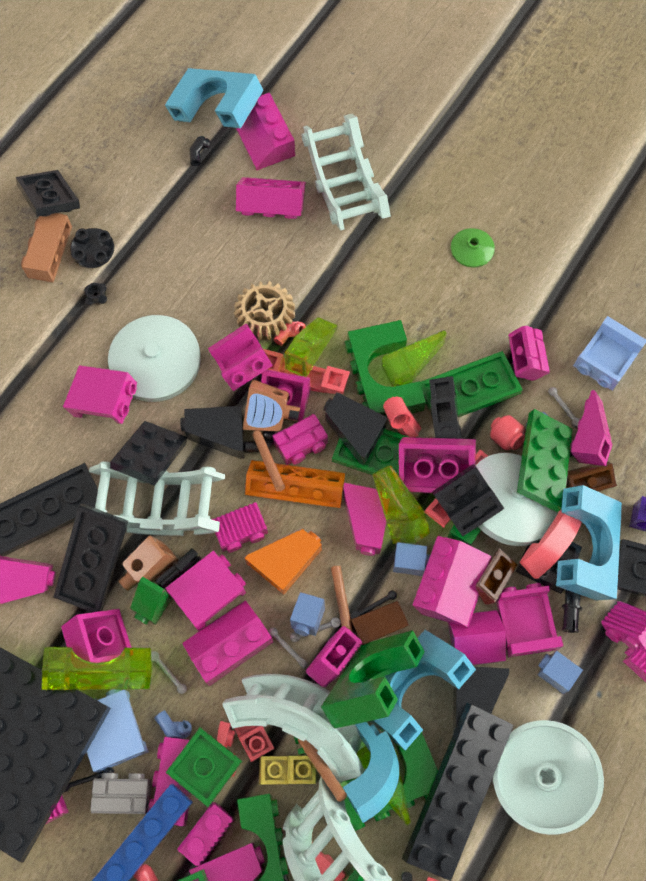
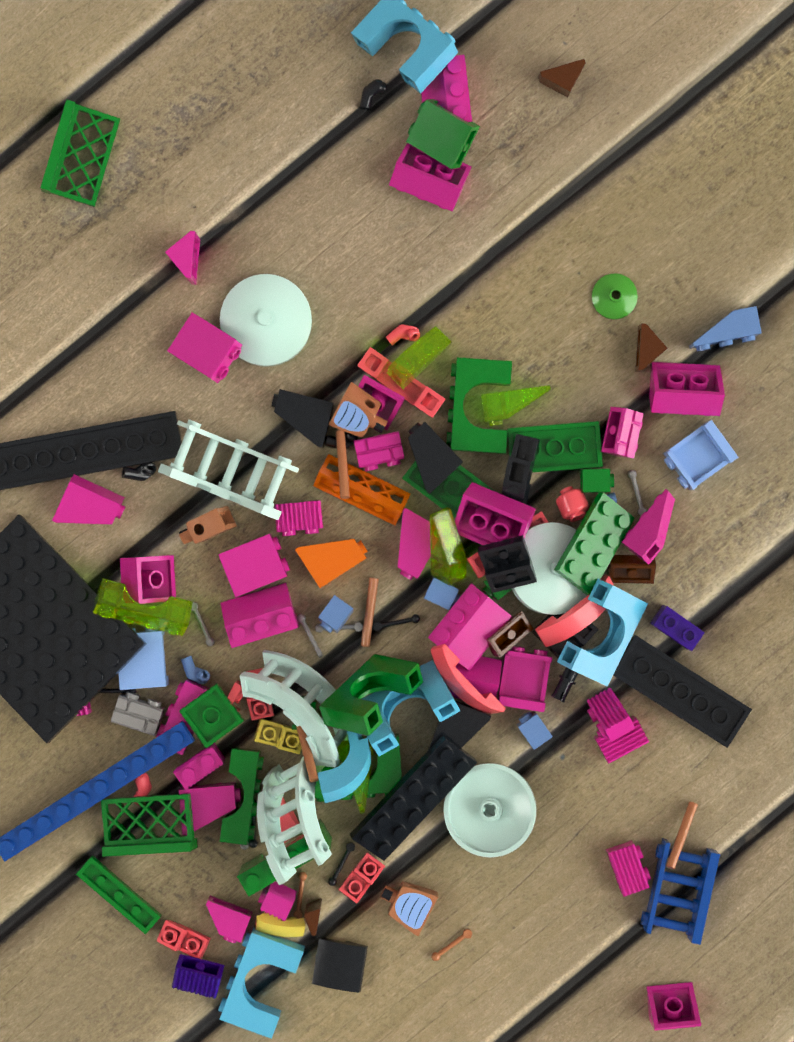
camera: 15 degrees right, 20 degrees up
black plate [16,170,80,217] -> none
nougat brick [21,213,72,283] -> none
black tile [53,504,128,613] -> none
black dish [70,228,115,268] -> none
black plate [84,283,107,305] -> none
black plate [110,421,187,486] -> none
green slope [130,576,172,625] -> none
black axle [155,548,202,590] -> none
dark pink panel [208,323,273,391] -> none
tan gear [234,281,295,340] -> none
light aqua fence [302,114,391,230] -> none
dark pink brick [306,626,362,688] -> none
reddish brown slope [351,601,409,645] -> none
coral piece [383,397,422,438] -> none
none -> black arm [122,462,156,481]
none -> dark pink slope [165,231,200,285]
none -> green panel [406,99,480,169]
none -> coral slope [431,644,506,714]
none -> reddish brown slope [538,59,586,98]
none -> green brick [580,469,614,493]
none -> reddish brown slope [635,323,667,372]
none -> dark pink slope [649,362,725,416]
none -> medium blue slope [689,306,762,352]

